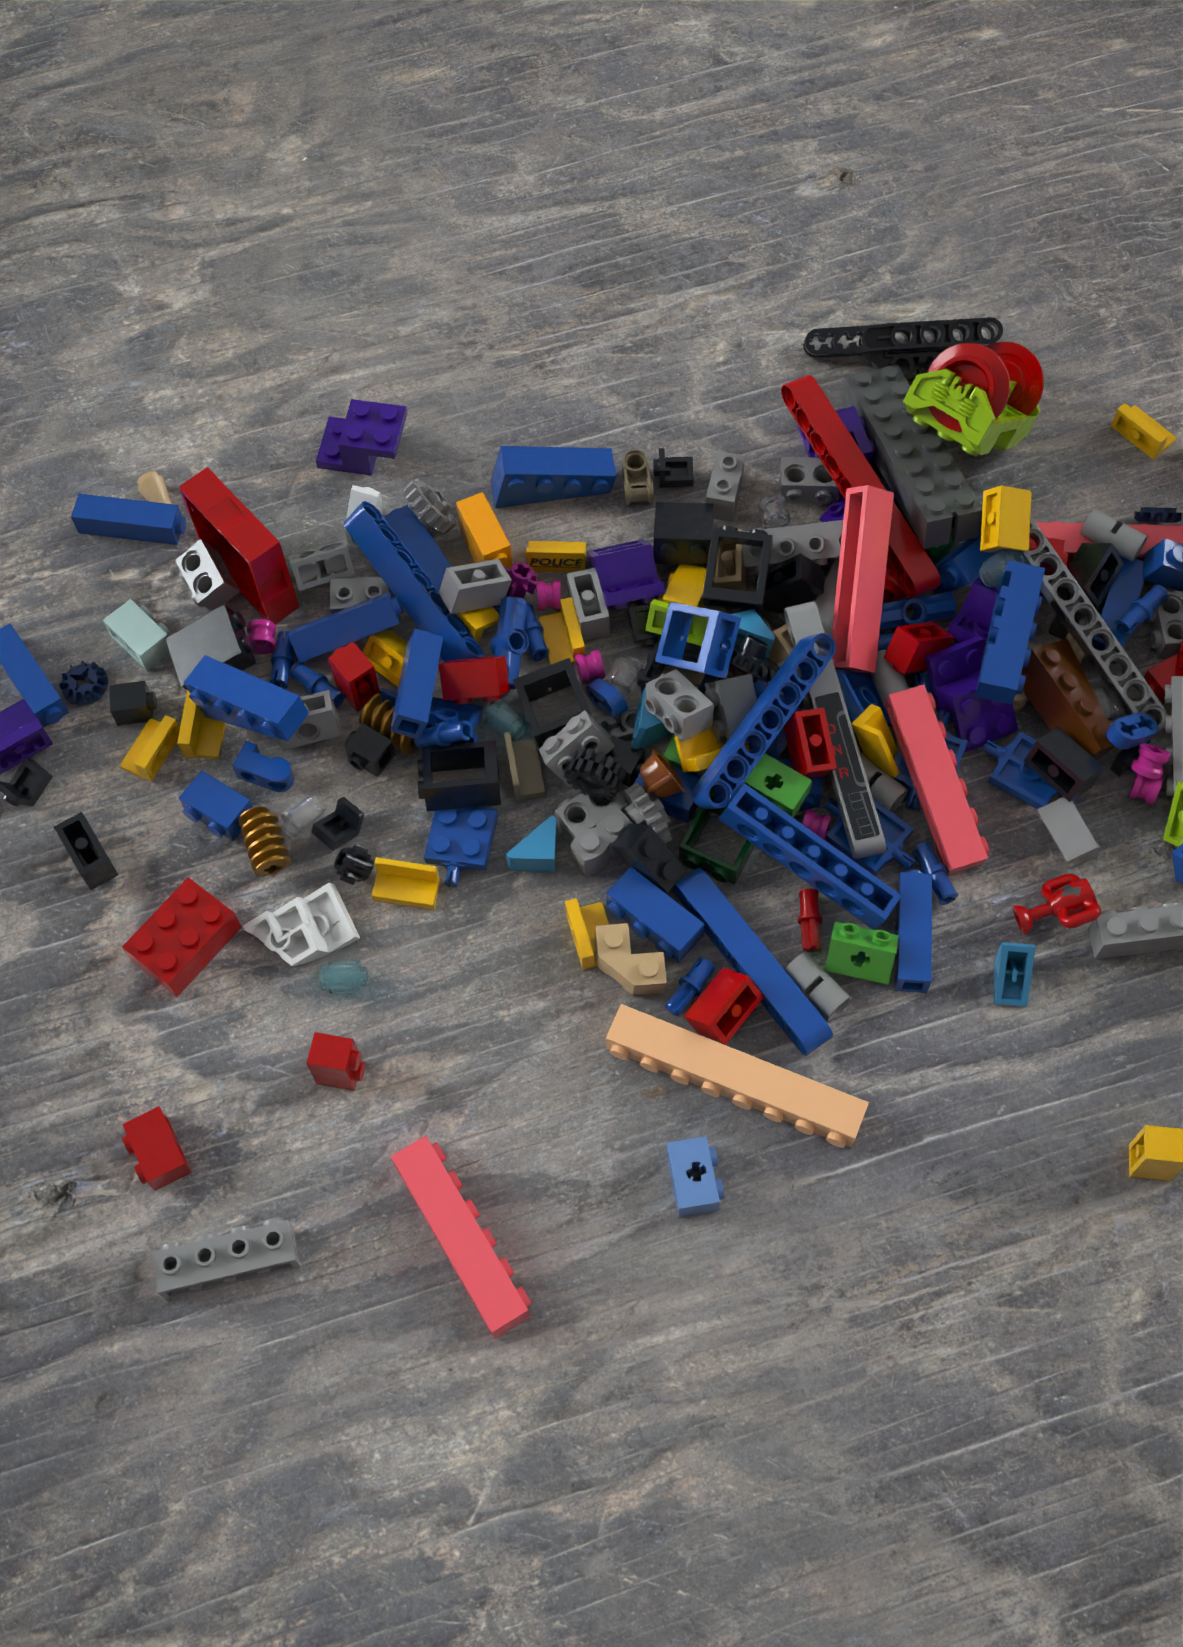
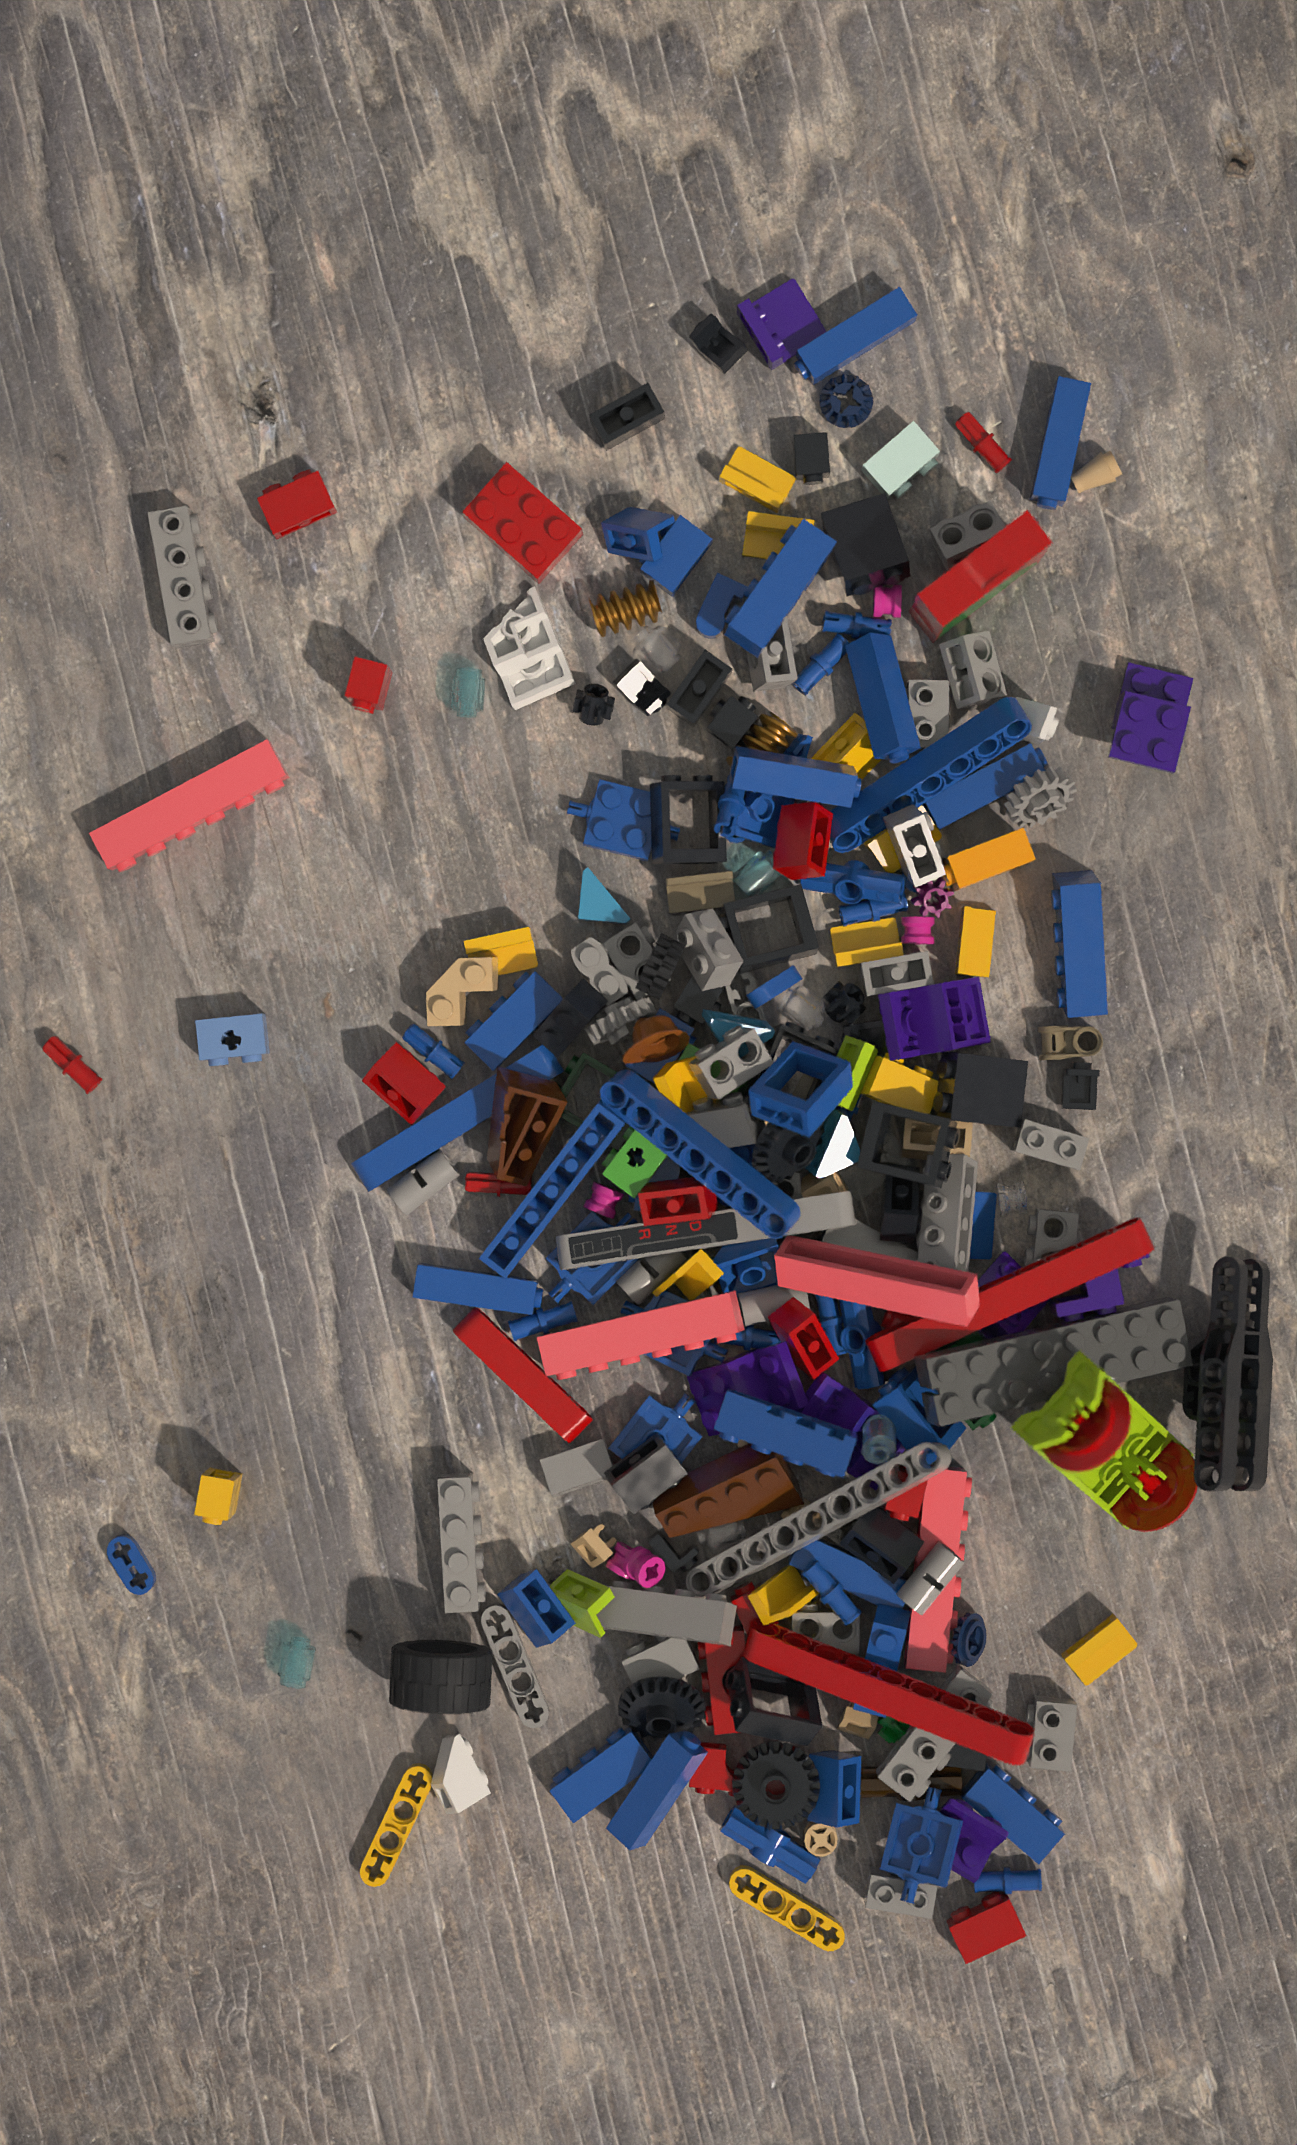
camera: 90 degrees right, 25 degrees up
red brick [328,642,380,712] -> none
yellow panel [371,857,441,910] -> none
dark pink wheel [574,650,605,684] -> none
light nougat brick [606,1004,869,1148] -> none
bright green brick [824,922,899,985] -> none
yellow panel [980,485,1032,553] -> none
dark azure slope [994,942,1036,1007] -> none
red piece [1012,874,1101,935] -> none
blue beam [1106,712,1159,750] -> none
none -> red axle [42,1036,103,1095]
none -> red beam [452,1307,594,1444]
none -> reddish brown wedge [487,1066,568,1186]
none -> tan tile [571,1524,616,1569]
none -> blue panel [601,507,675,562]
none -> black brick [666,649,733,727]
none -> yellow panel [748,1565,819,1625]
none -> black gear [823,981,866,1024]
none -> red axle [955,412,1012,474]

